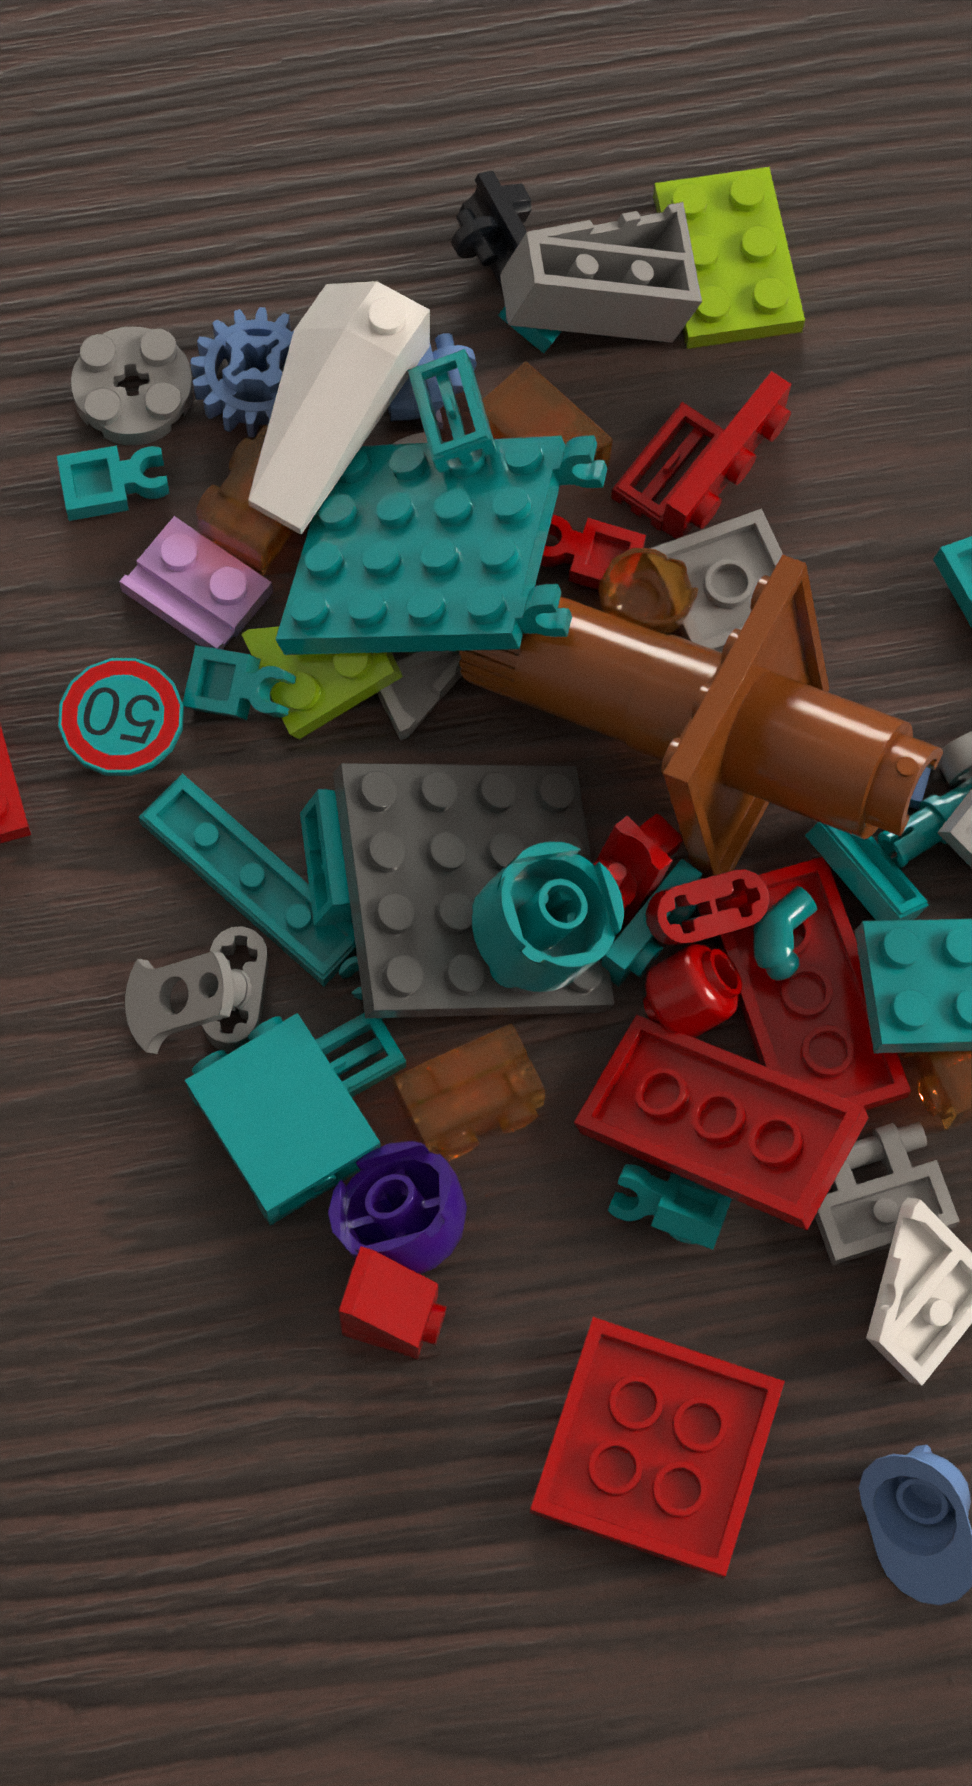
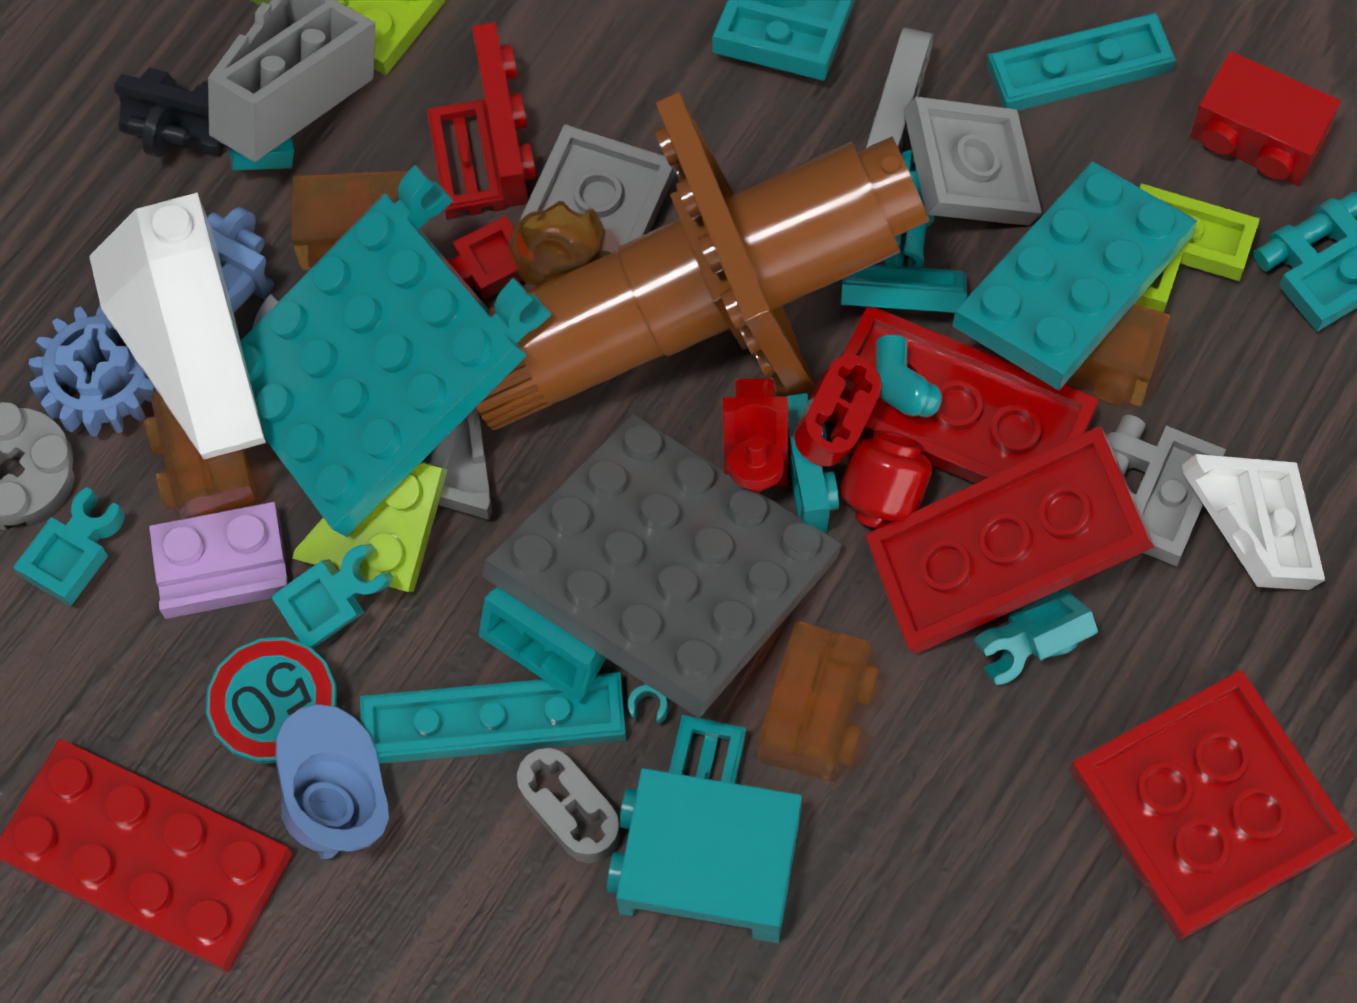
camera: 40 degrees left, 5 degrees down
light grey piece [125,951,252,1054] -> none
dark purple cylinder [328,1141,467,1274] -> none
red slope [339,1246,447,1359] -> none
teal tile [408,349,497,473] -> none
teal brick [472,841,624,992] -> none
none -> medium blue piece [276,704,389,859]

